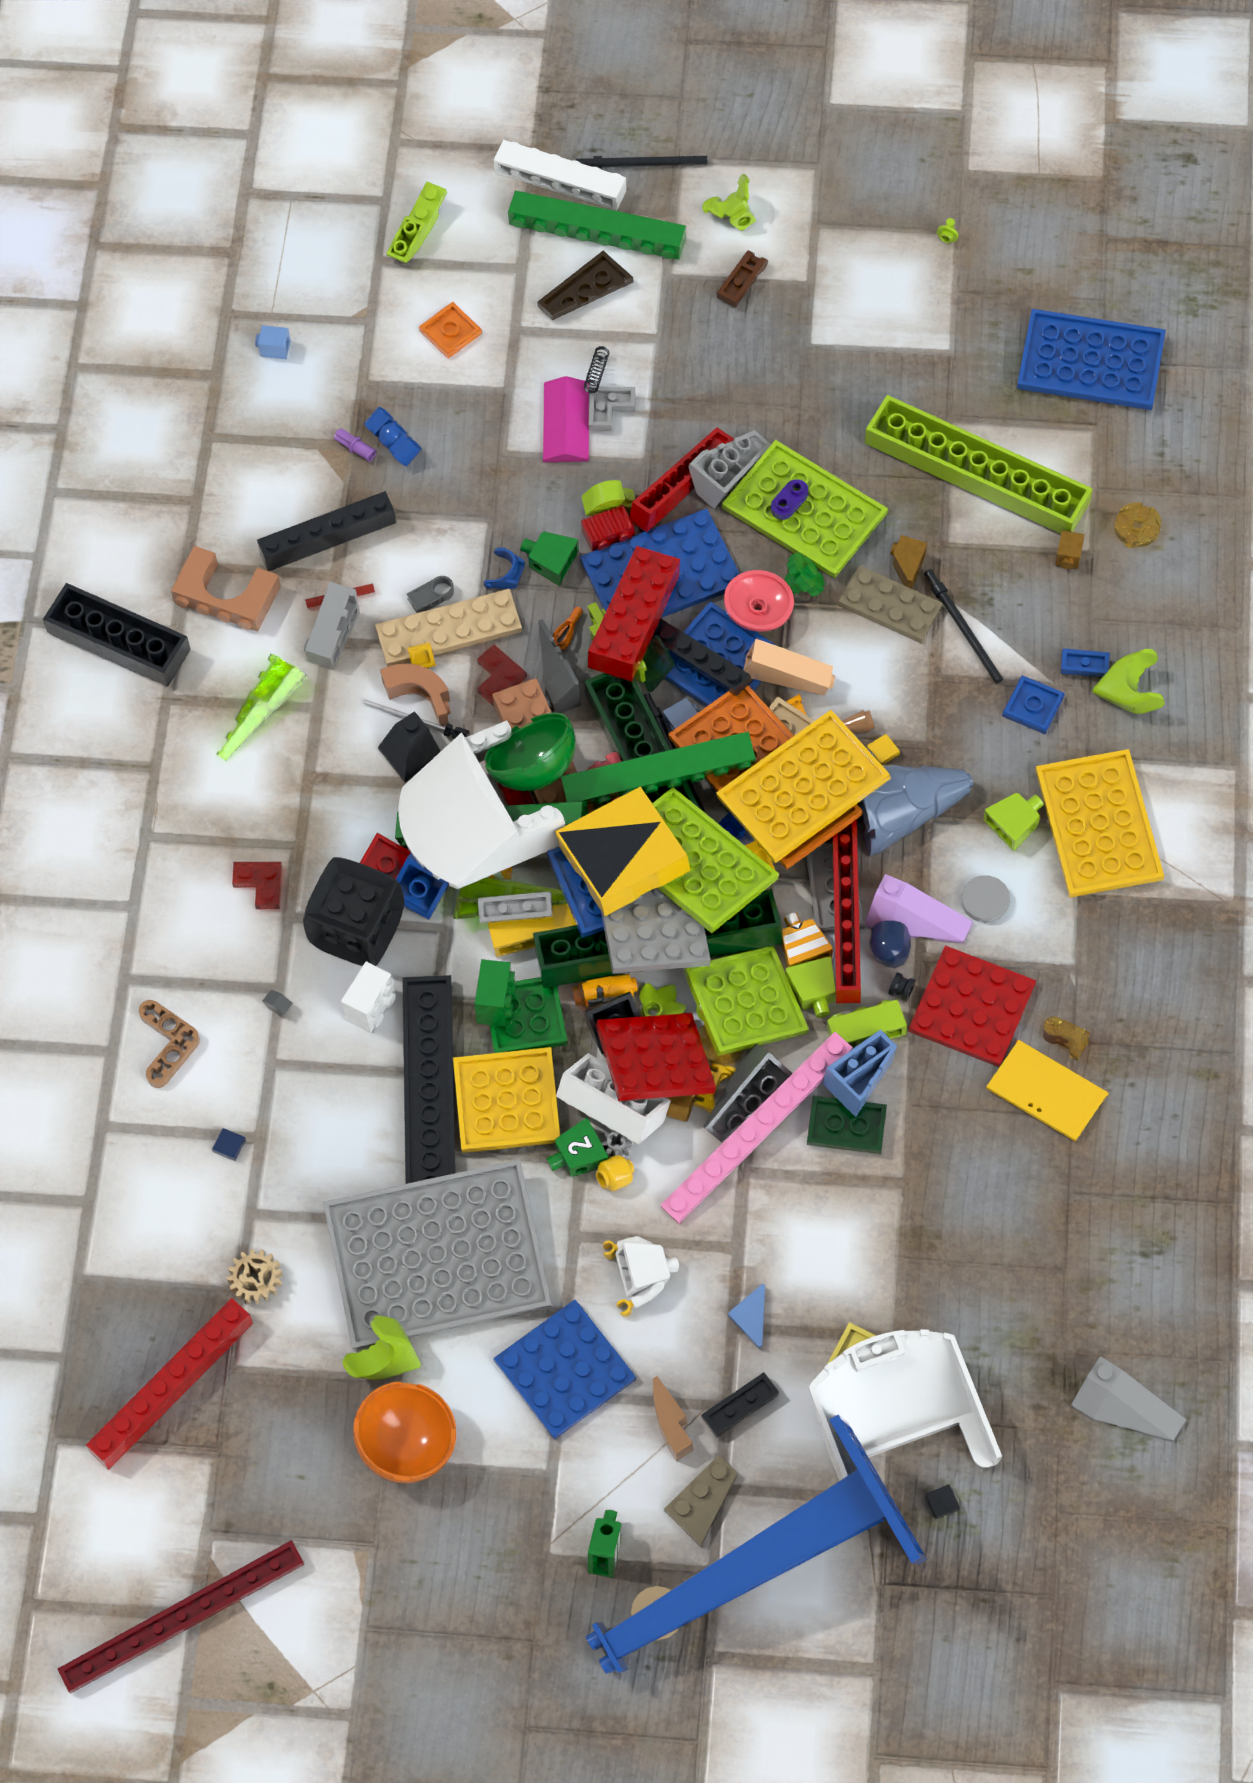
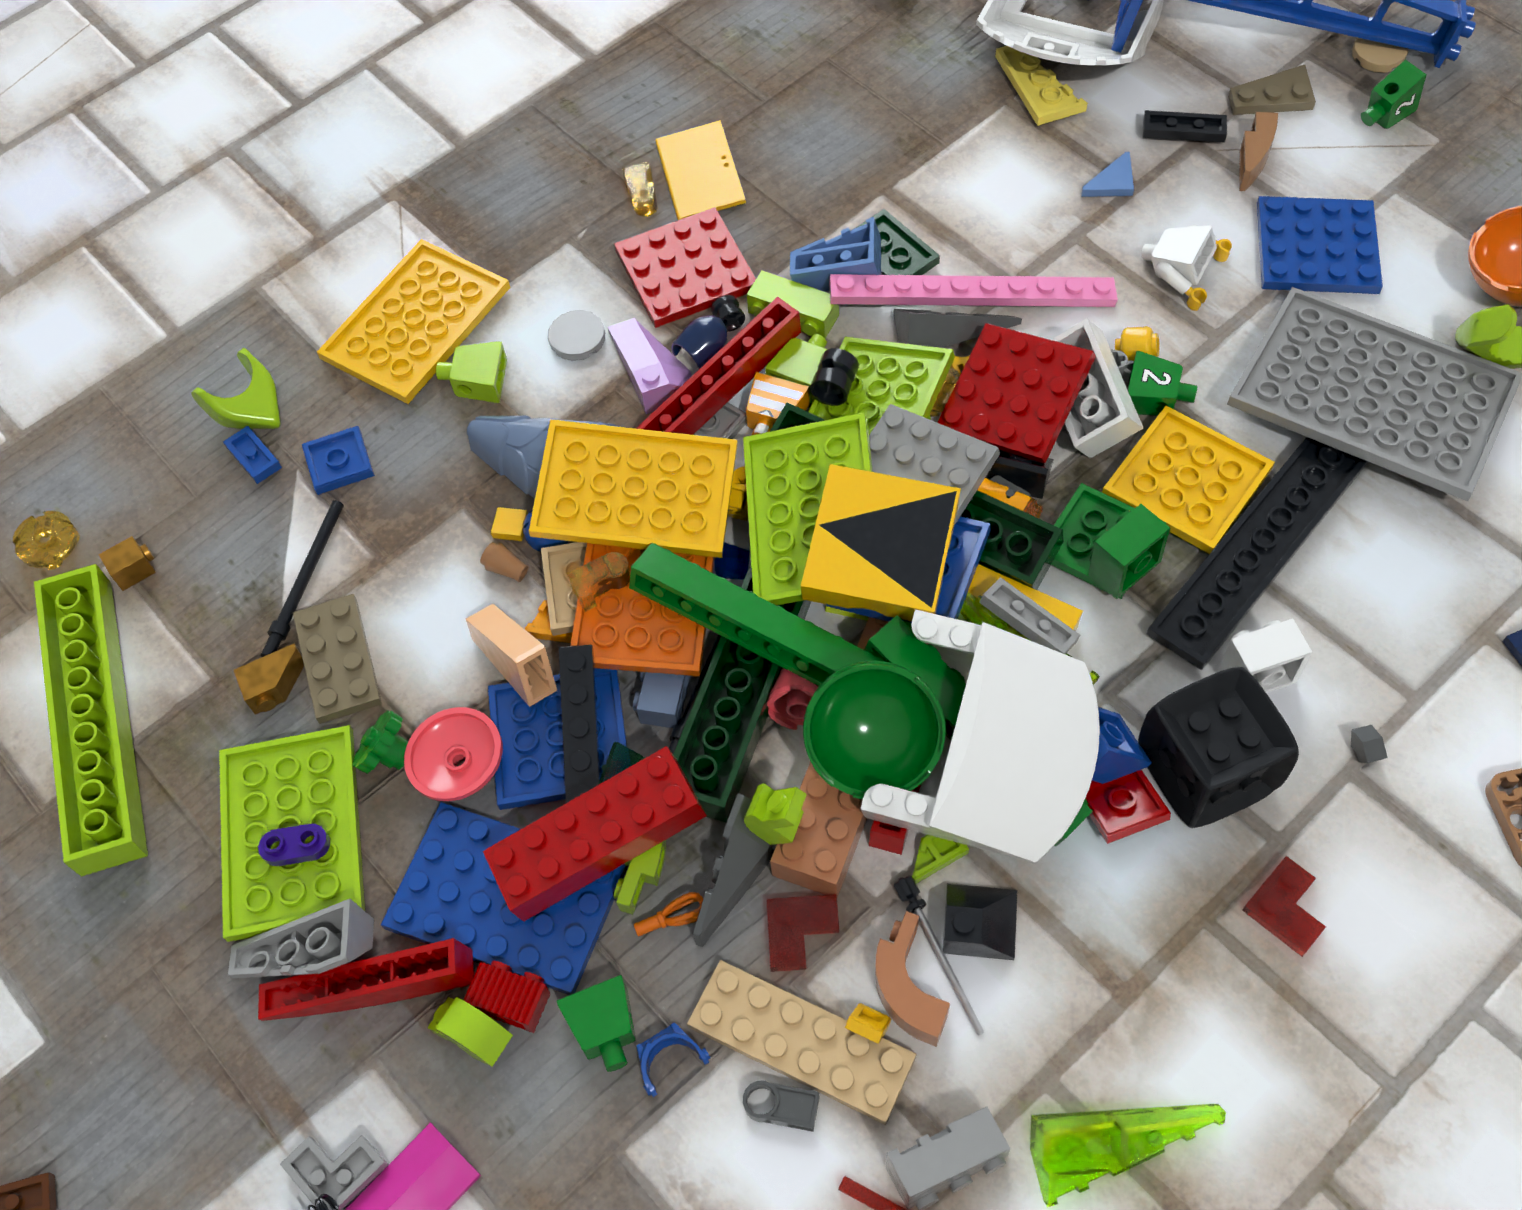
camera: 135 degrees left, 5 degrees down
none -> clear yellow leg [567,552,630,612]
none -> lime brick [744,783,807,845]
none -> black wheel [810,348,859,406]

